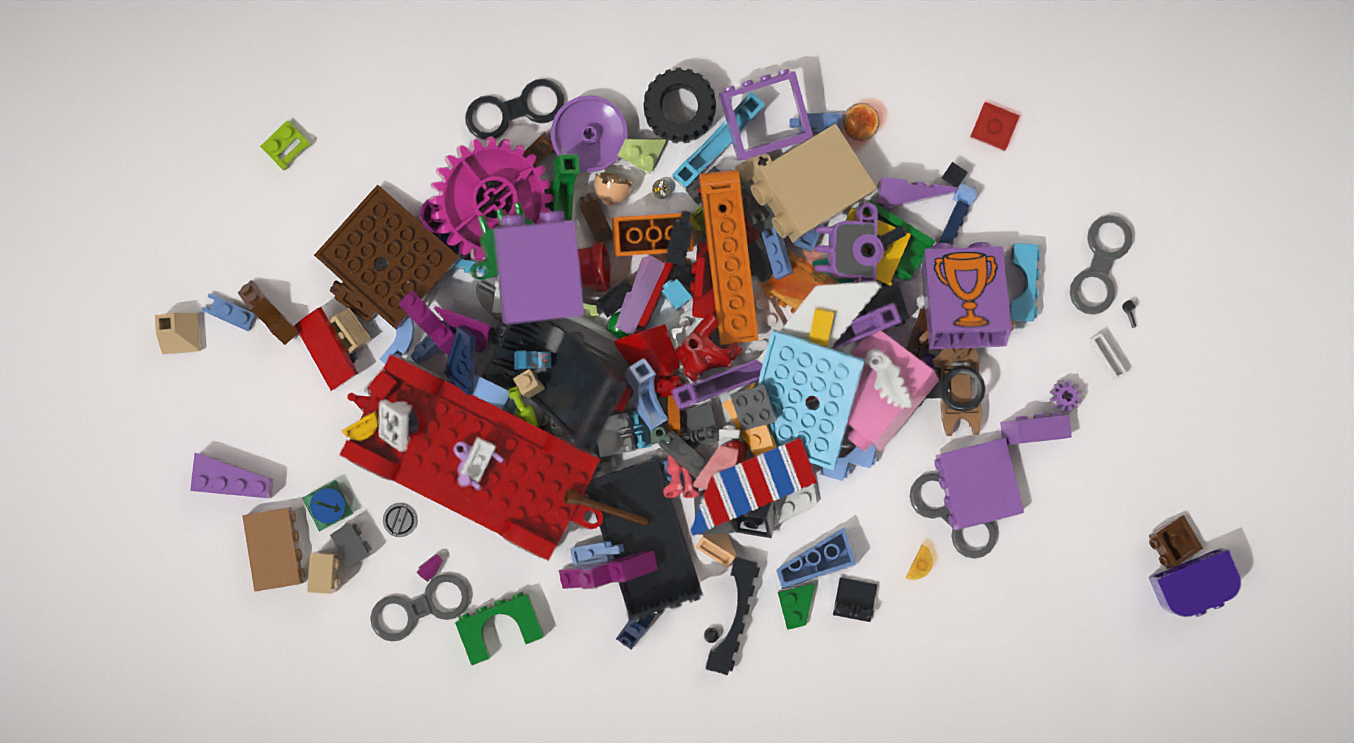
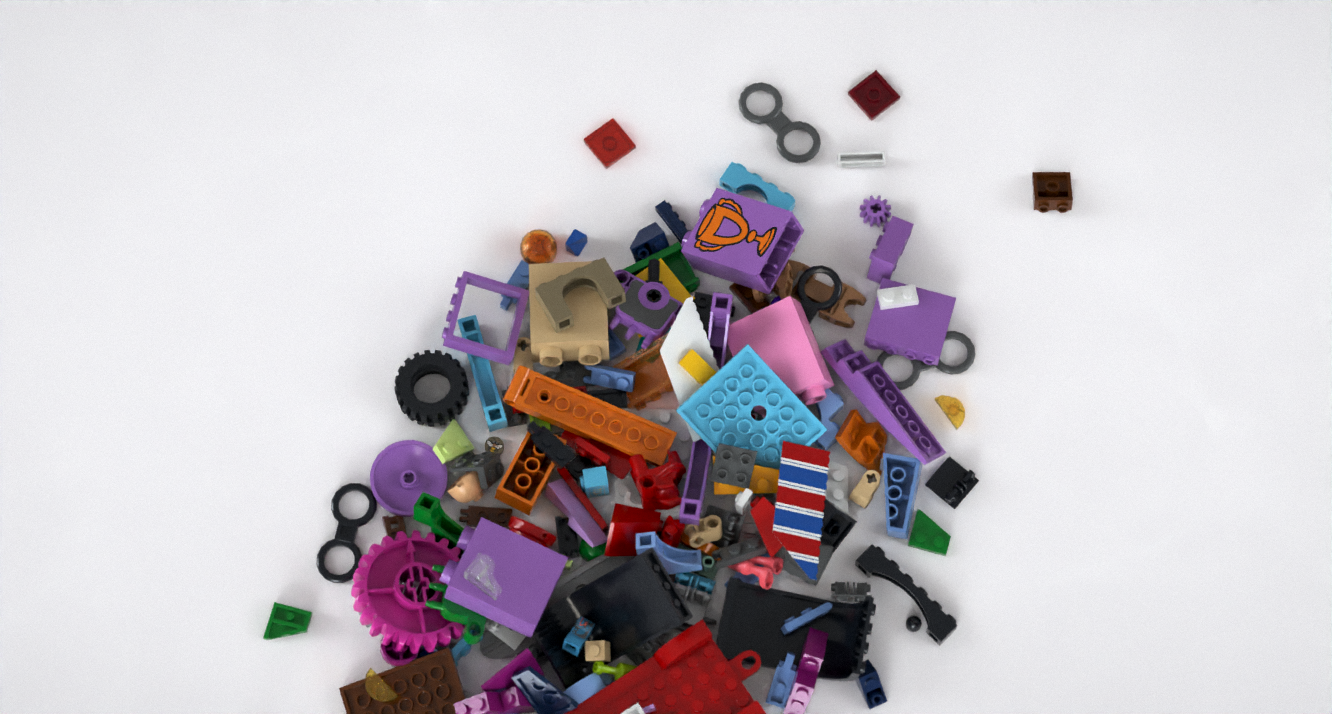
camera: 60 degrees left, 15 degrees down
reddish brown piece [563,488,649,526] -> none
light nougat slope [695,534,736,568] -> none
white plant [866,349,912,408] -> none
medium lavender wedge [877,177,957,210] -> none
black tile [941,162,968,188] -> none
light blue tile [952,182,978,208] -> none
black hand [1122,300,1137,328] -> none
dark purple brick [1148,548,1241,617] -> none
none -> green wing [263,602,313,640]
none -> clear yellow plate [365,668,398,702]
none -> dark grey bracket [450,451,504,489]
none -> clear arch [463,553,502,601]
none -> dark tan arch [535,257,626,333]
none -> blue slope [565,229,588,256]
none -> dark blue slope [630,222,670,263]
none -> tan piece [684,515,723,547]
none -> medium blue hinge [781,602,832,635]
none -> medium lavender slope [821,339,946,465]
none -> dark grey hinge [830,581,872,602]
none -> orange slope [835,409,888,476]
none -> dark red tile [848,70,900,121]
none -> tan piece [848,470,880,509]
none -> white plate [877,284,919,310]

